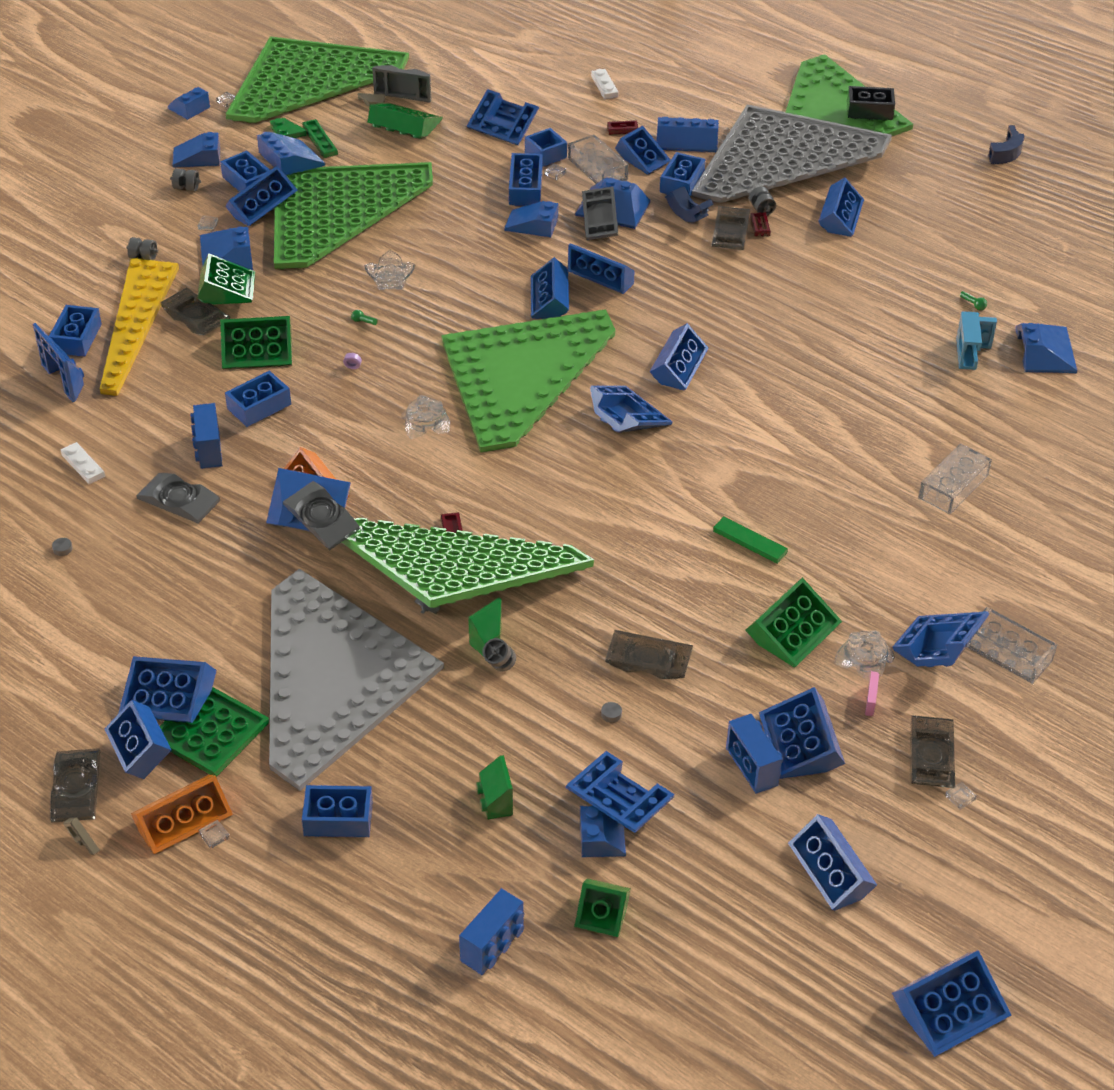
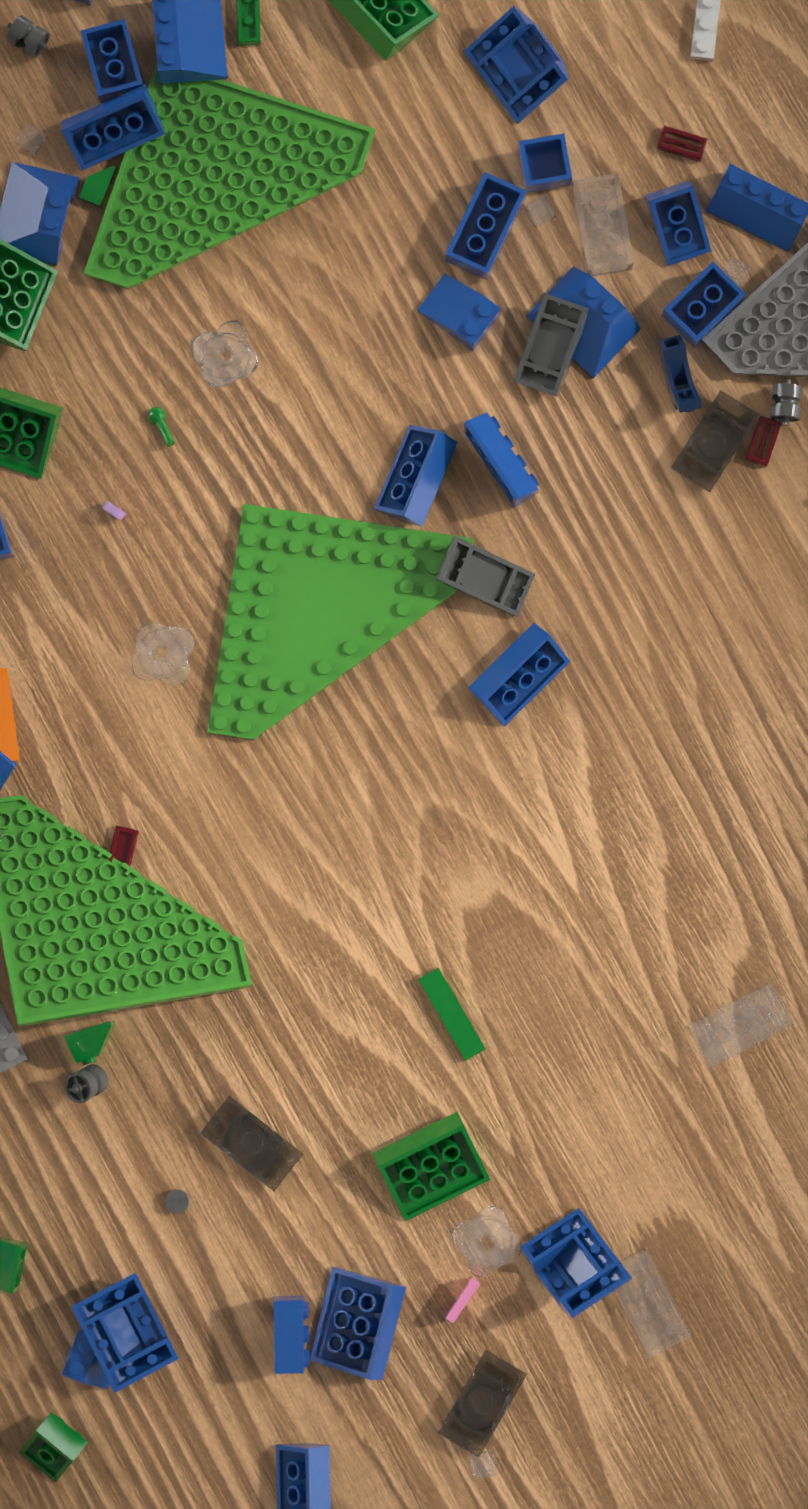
camera: 25 degrees right, 40 degrees up
blue slope [590,385,673,433] -> none
none -> green tile [79,166,117,208]
none -> dark grey slope [436,536,535,617]

